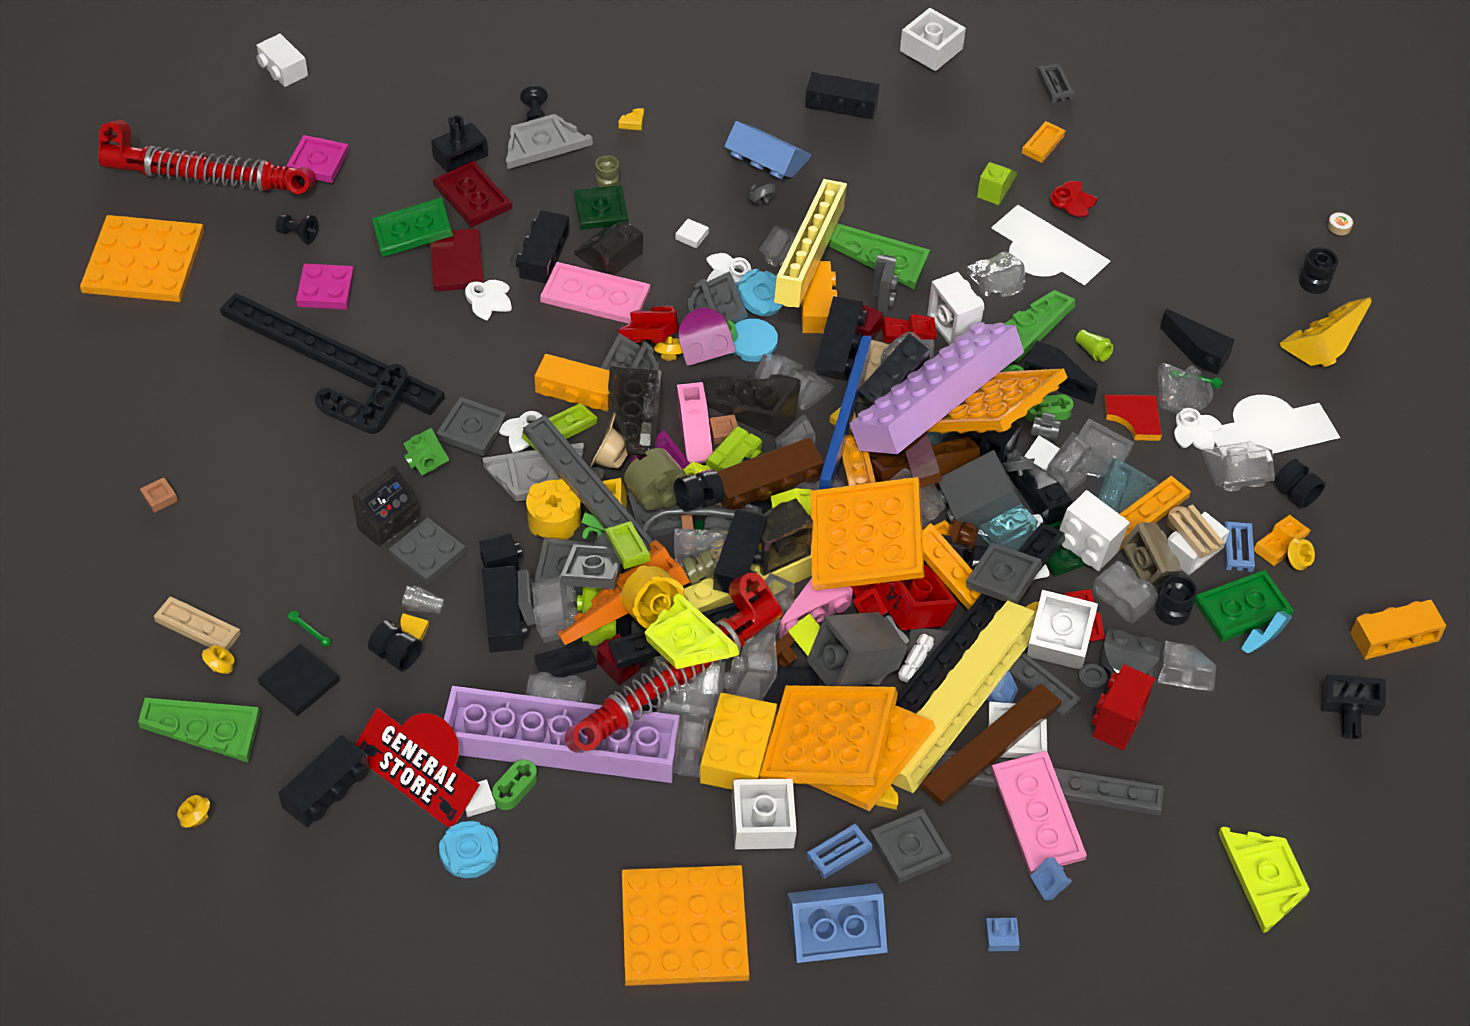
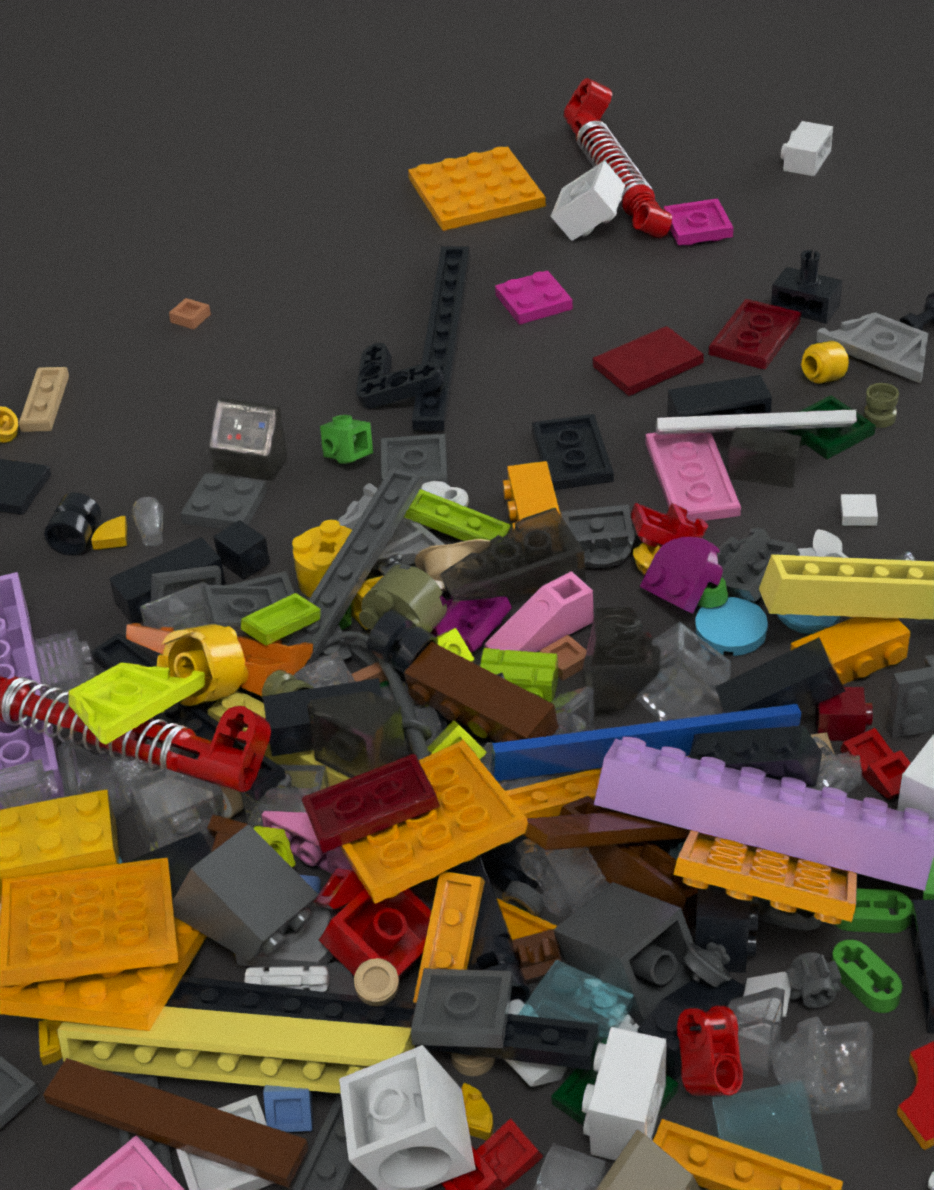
camera: 70 degrees right, 10 degrees down
black piece [276,214,318,244] -> none
green hinge [288,611,331,647] -> none
green tile [372,197,453,257] -> none
white plate [465,280,512,321] -> none
none -> dark red tile [301,754,440,853]
none -> tan tile [354,958,399,1006]
none -> black tile [532,414,614,490]
none -> white brick [551,160,625,241]
none -> white tile [656,410,856,435]
none -> red piece [677,1005,743,1096]
none -> yellow head [801,341,849,384]

